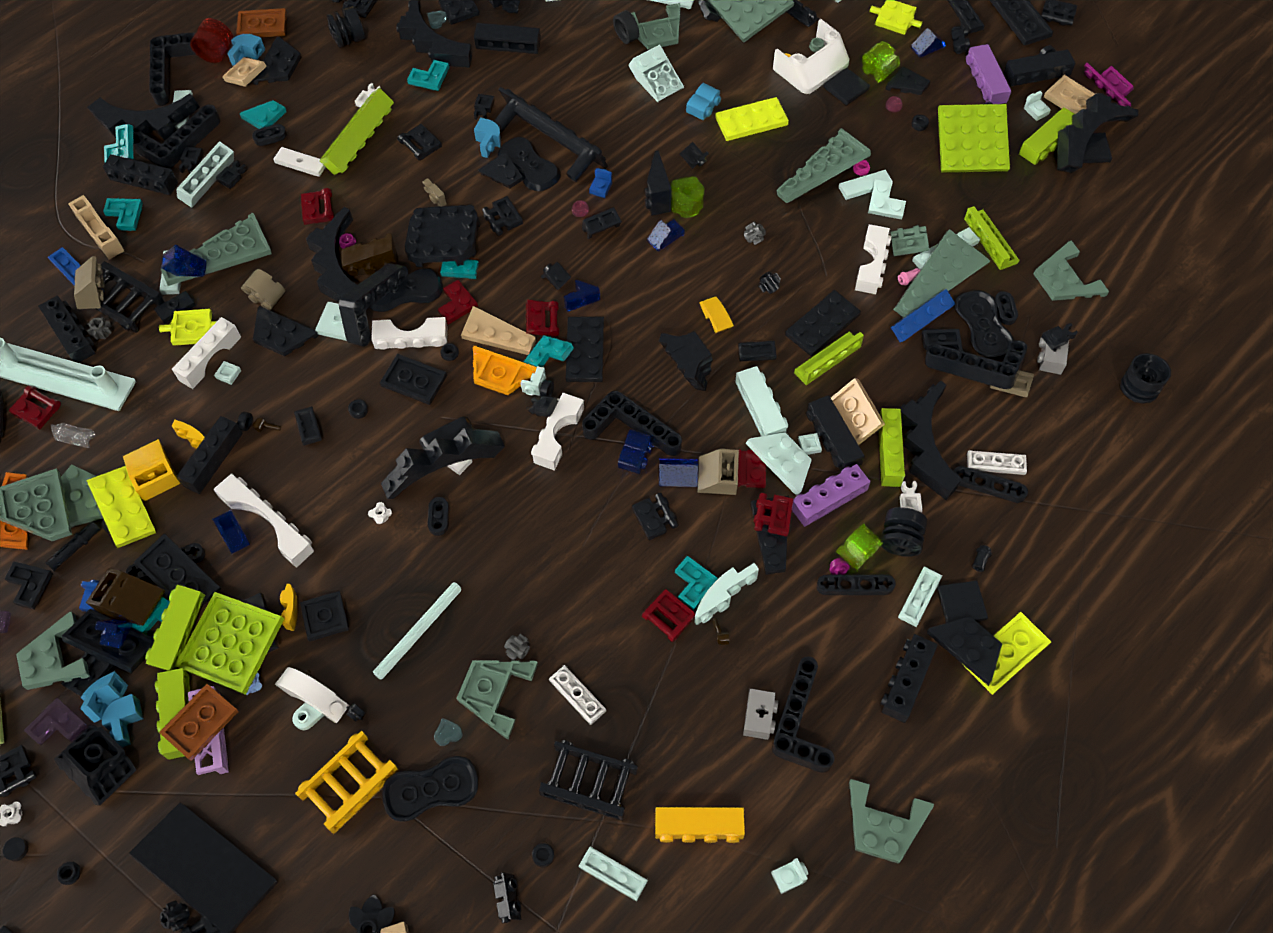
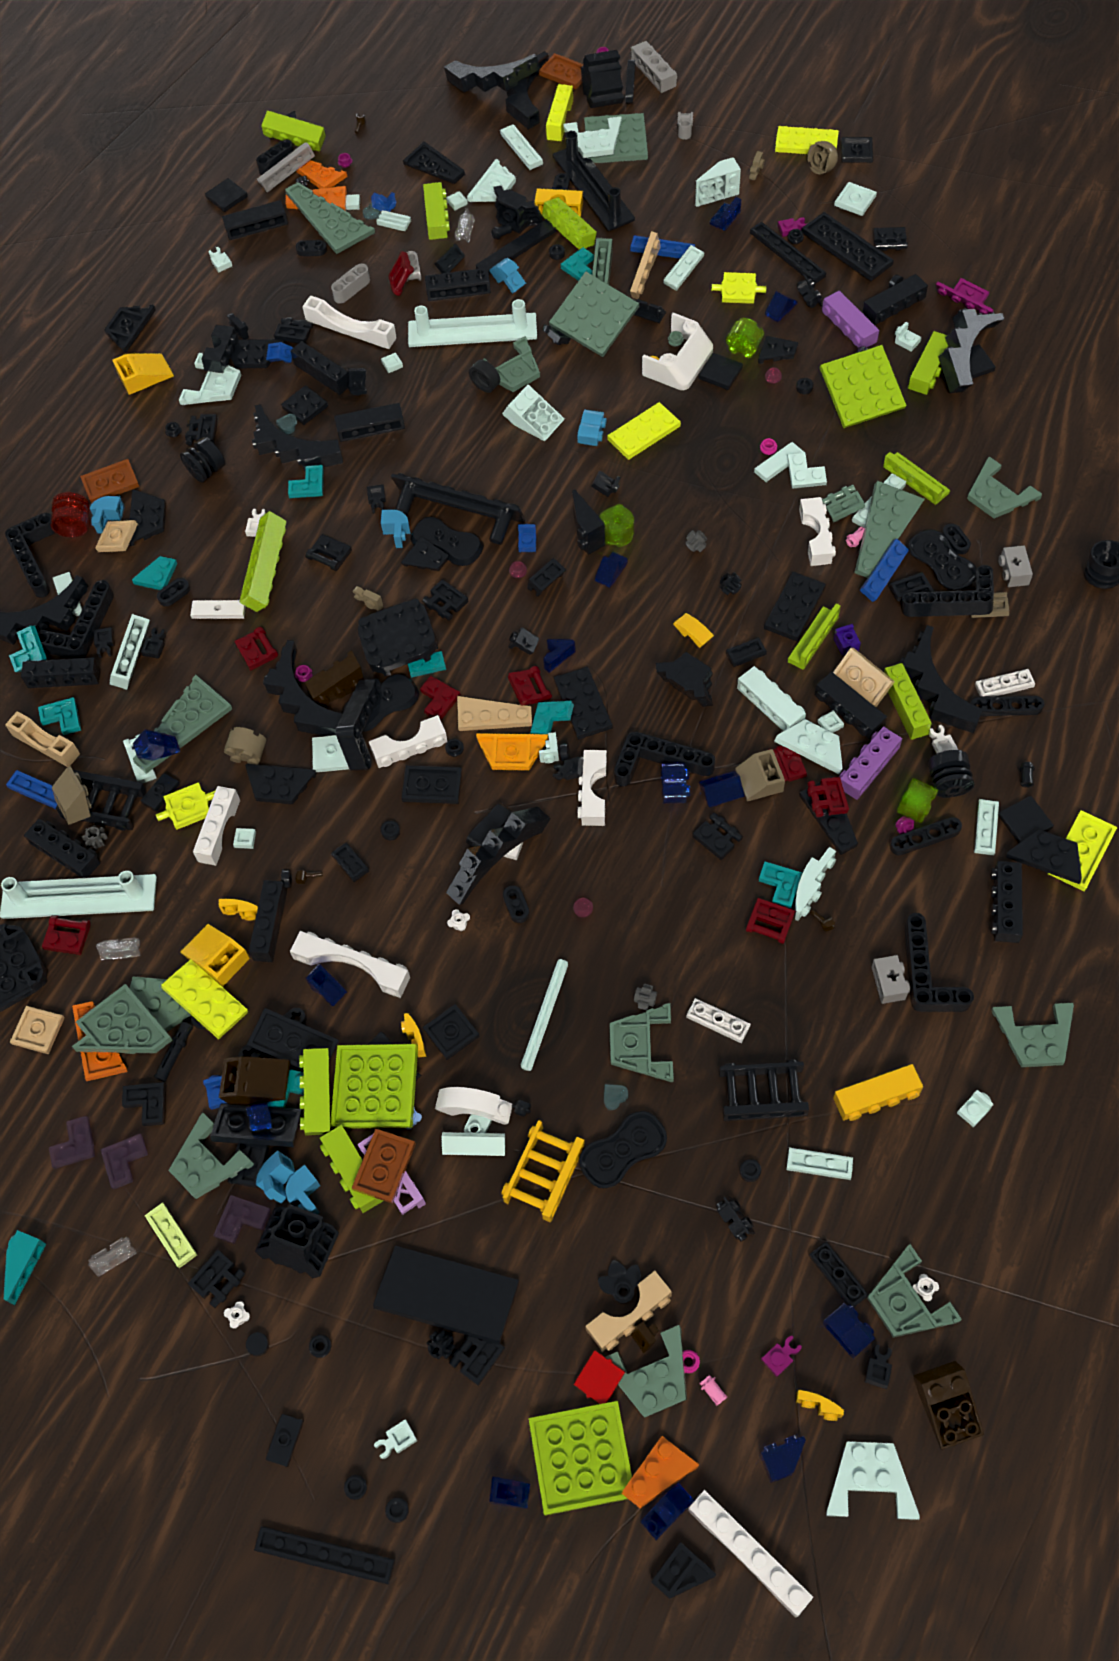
camera: 15 degrees left, 0 degrees up
sand green wing [776,128,871,203] -> none
black plate [1042,323,1078,350] -> none
tan plate [1044,75,1094,114] -> none
none -> light aqua tile [442,1132,506,1156]
none -> clear pink plate [573,898,593,917]
none -> dark purple brick [834,624,861,656]

